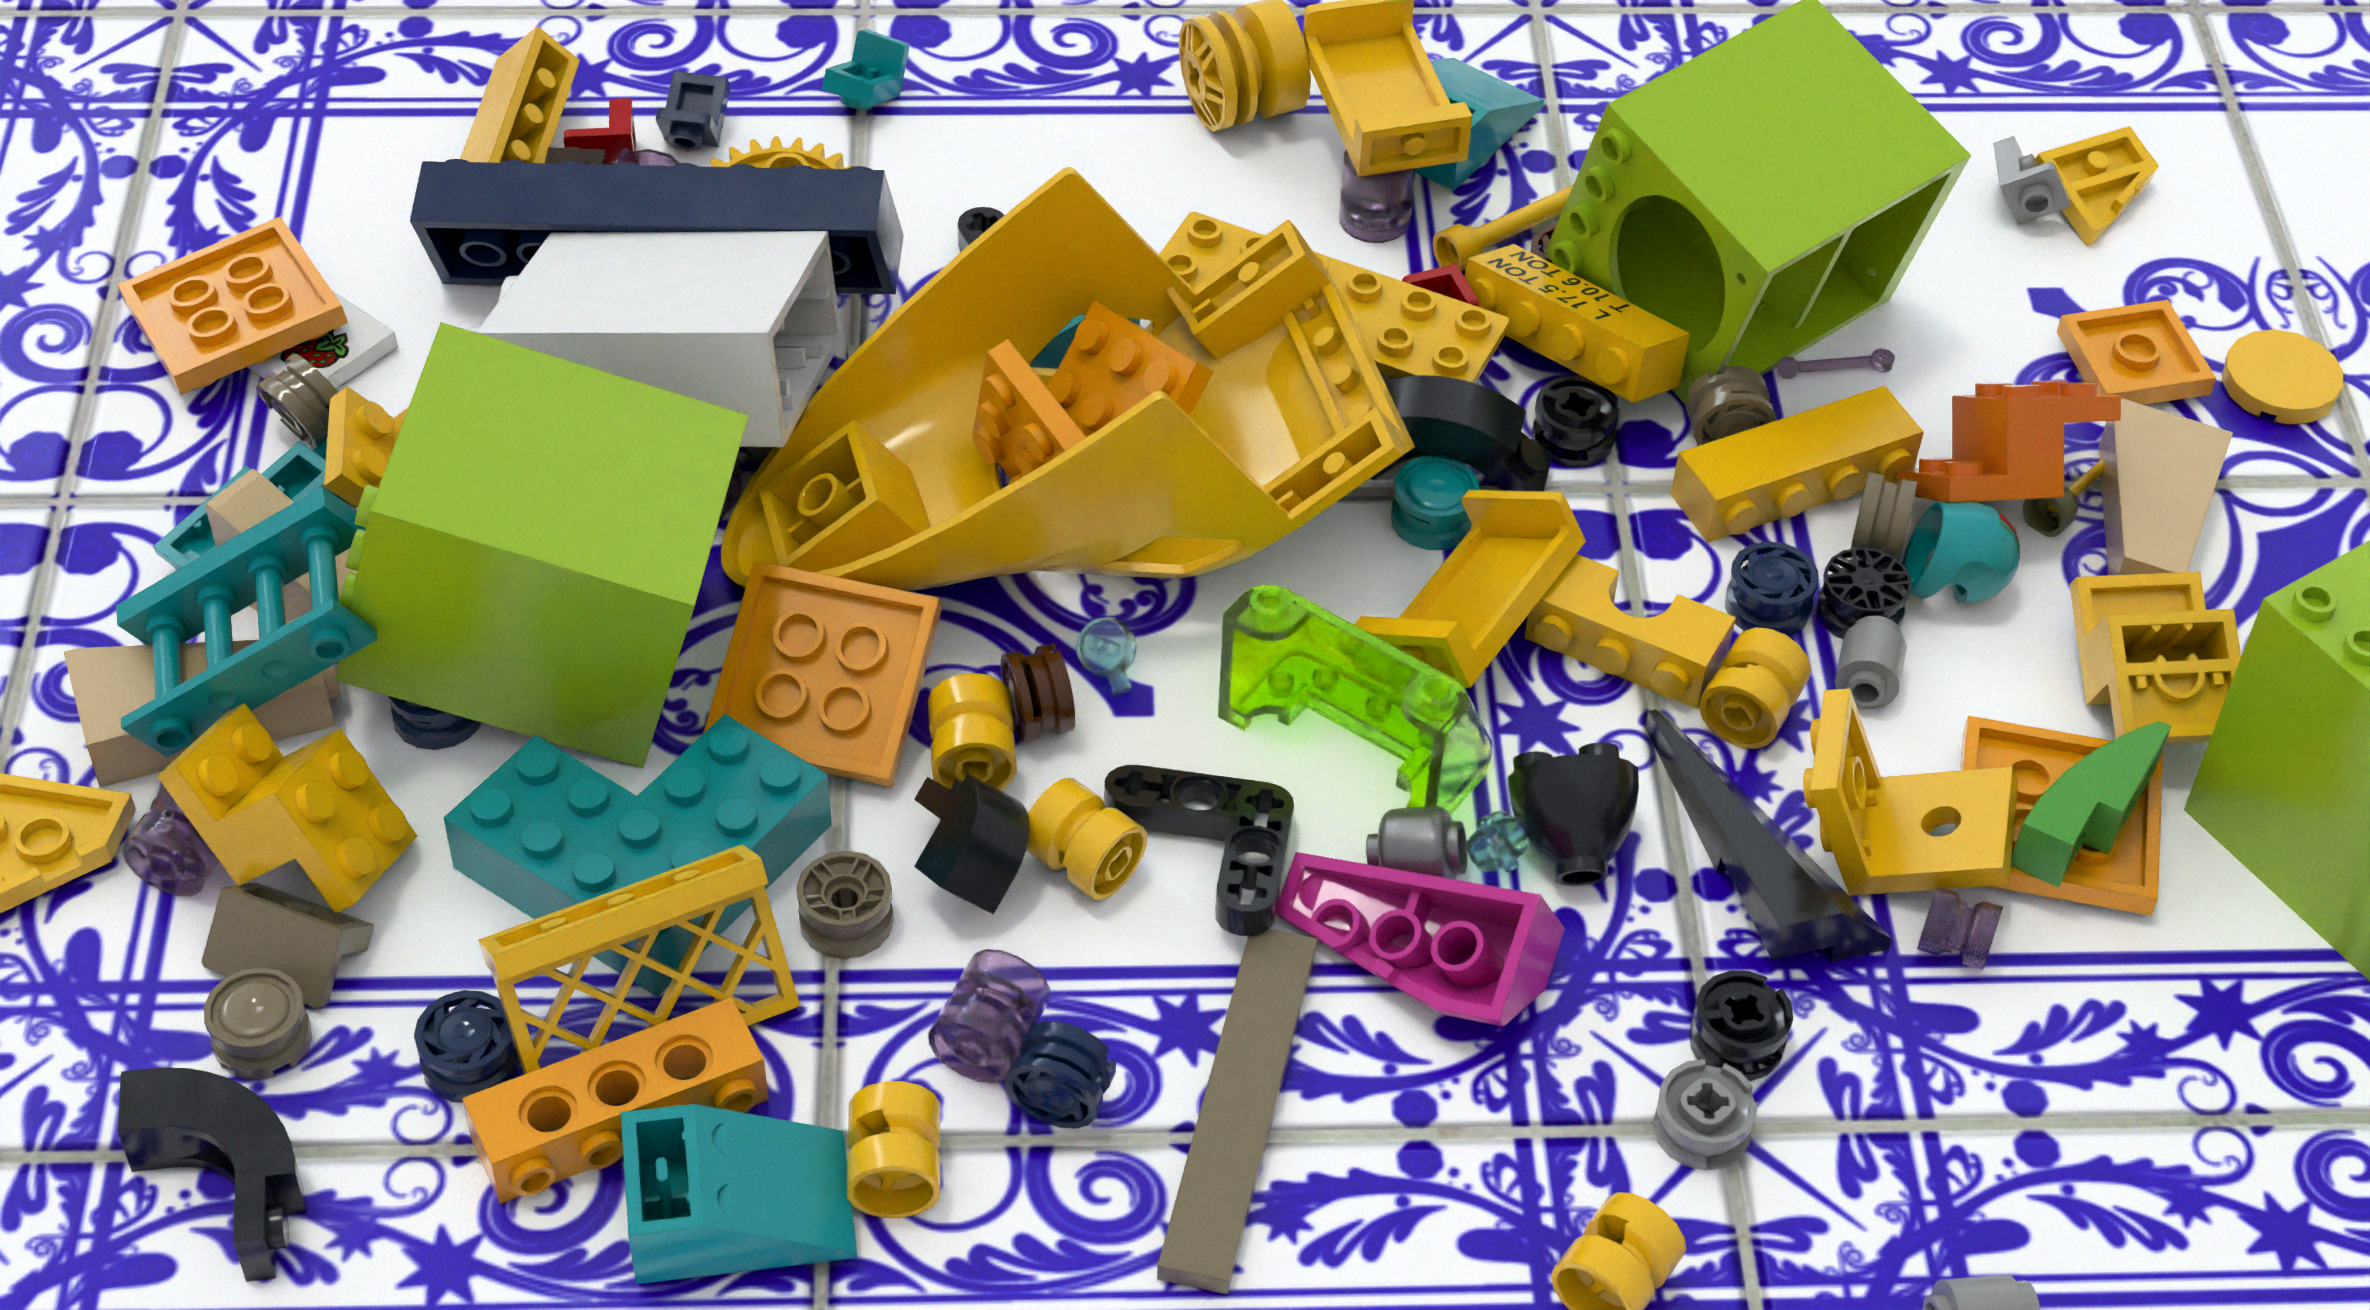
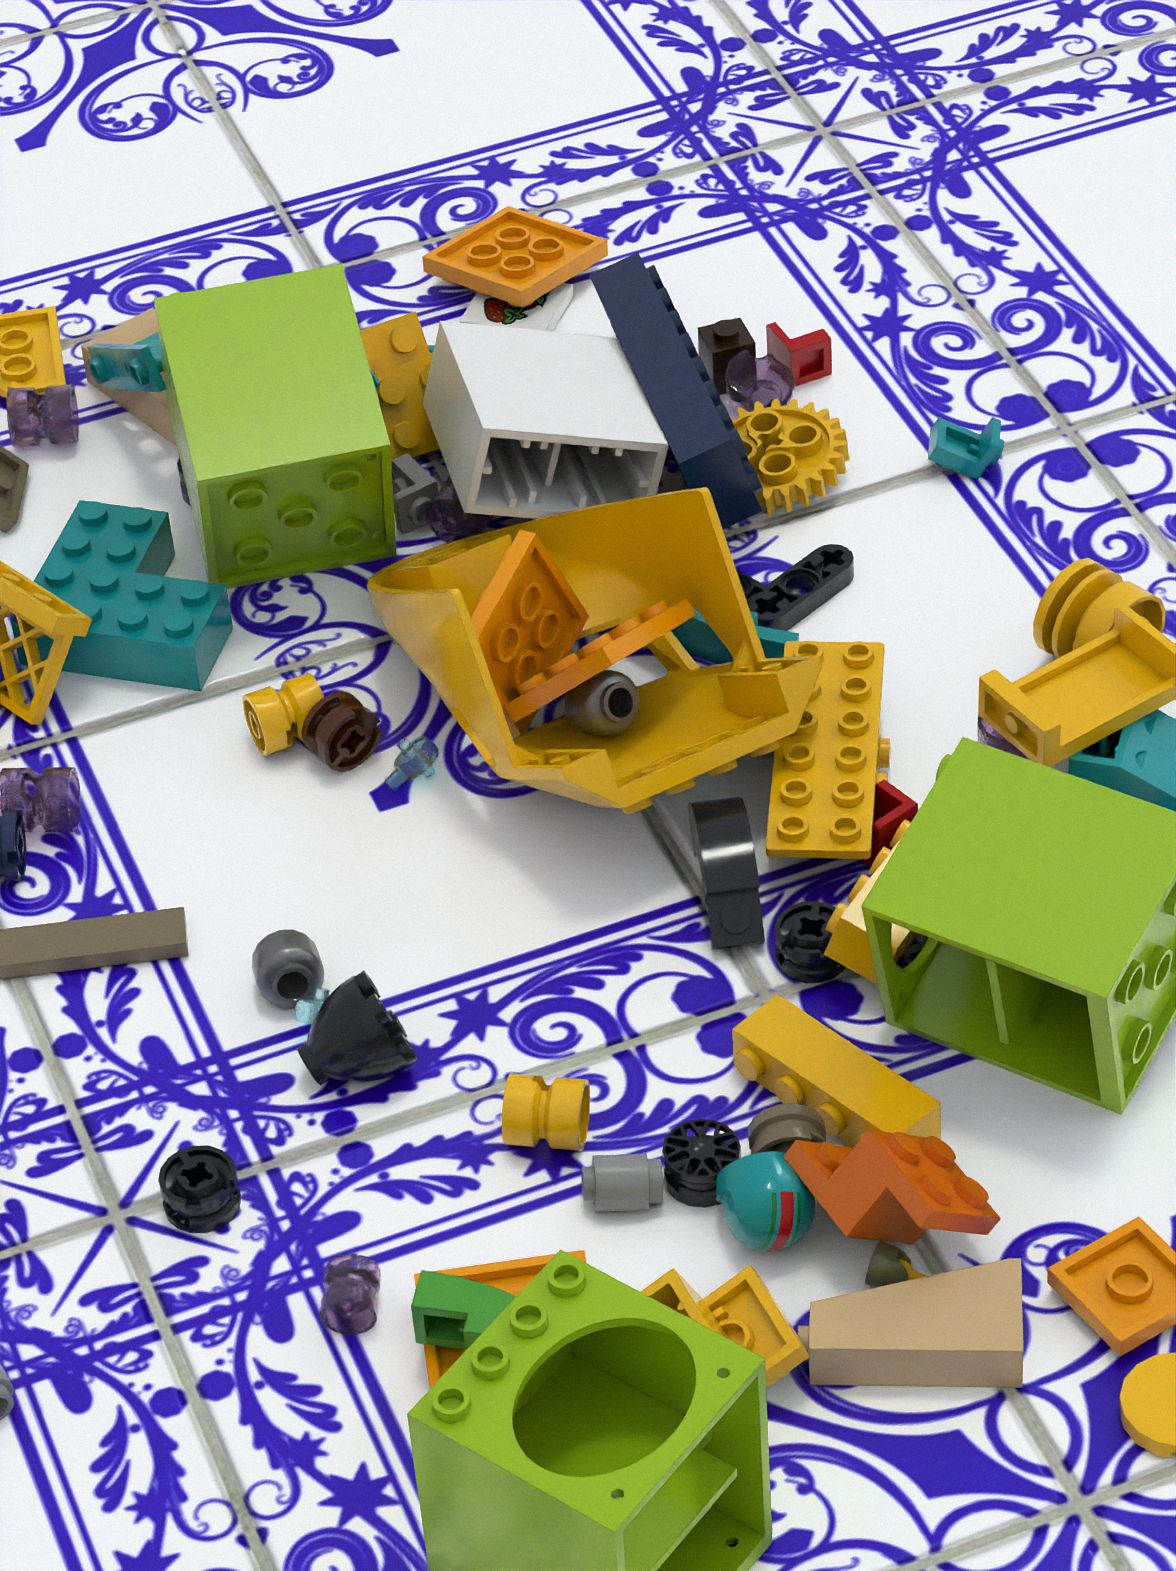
camera: 75 degrees right, 5 degrees down
yellow bracket [157,703,418,913] -> none
dark tan wheel [256,354,338,448] -> none
yellow brick [460,26,580,163] -> none
dark blue bracket [655,71,731,150] -> none
light orange plate [703,561,943,787] -> none
dark tan wheel [796,850,894,959] -> none
black brick [914,773,1030,915] -> none
yellow wheel [1026,778,1147,900] -> none
black beam [1103,765,1294,936] -> none
clear neon green windscreen [1218,584,1492,816] -> none
dark pink wedge [1276,852,1565,1027] -> none
yellow panel [1347,490,1586,688] -> none
teal wheel [1391,456,1479,550] -> none
yellow arch [1525,554,1736,709] -> none
black wedge [1645,709,1892,962] -> none
light grey wheel [1653,1059,1758,1171] -> none
dark tan wheel [1685,365,1777,446] -> none
dark blue wheel [1725,541,1818,636] -> none
clear purple hinge [1776,348,1895,379] -> none
yellow bracket [1803,688,2018,896] -> none

